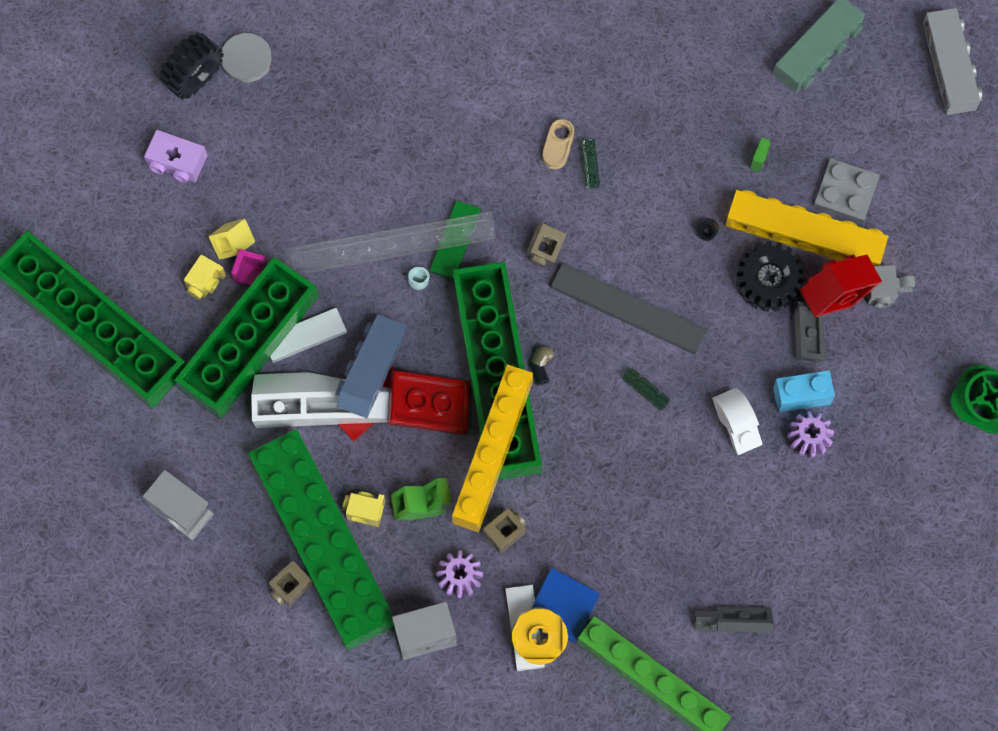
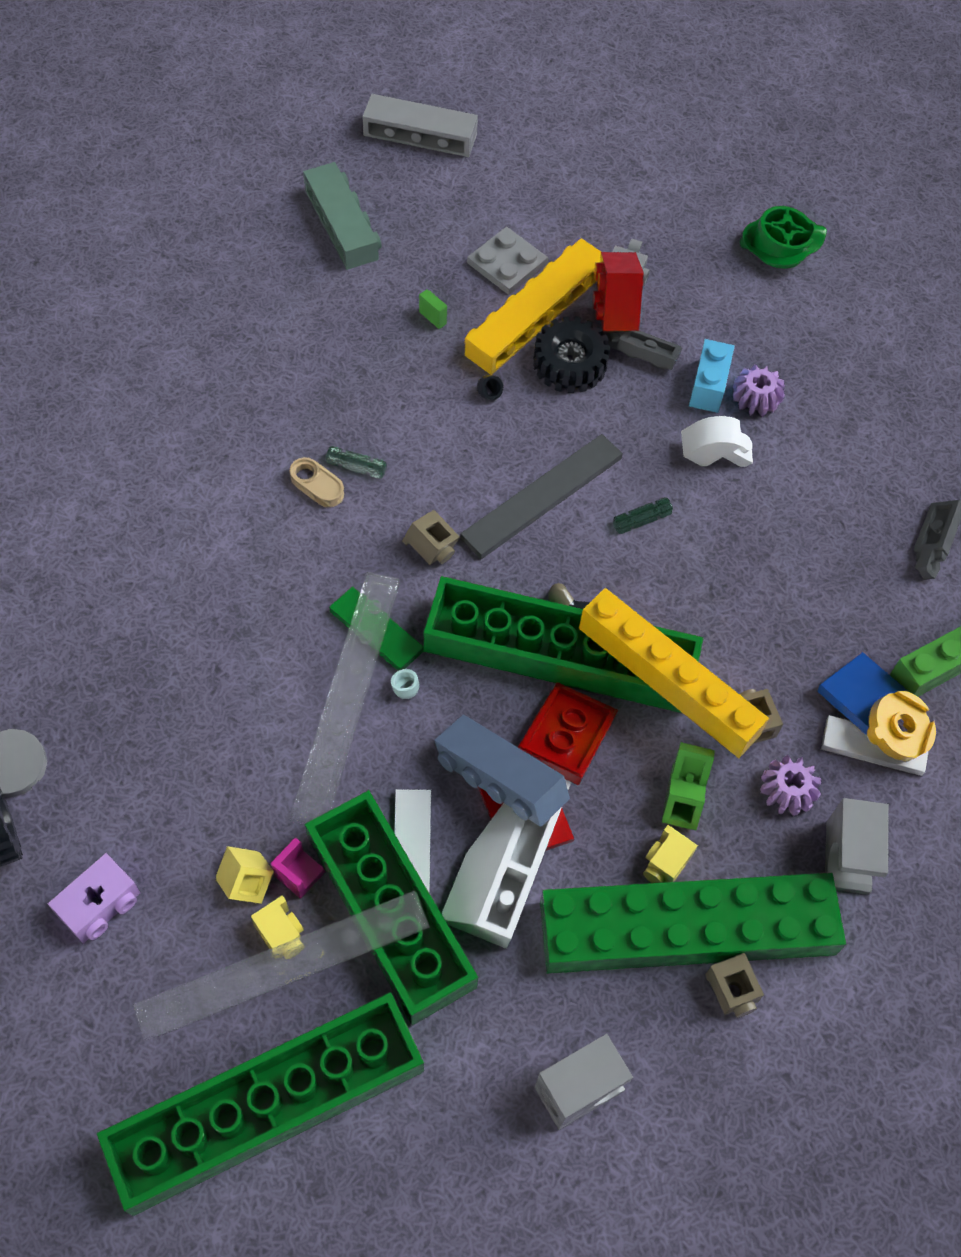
camera: 70 degrees left, 10 degrees down
none -> clear tile [133,891,430,1041]

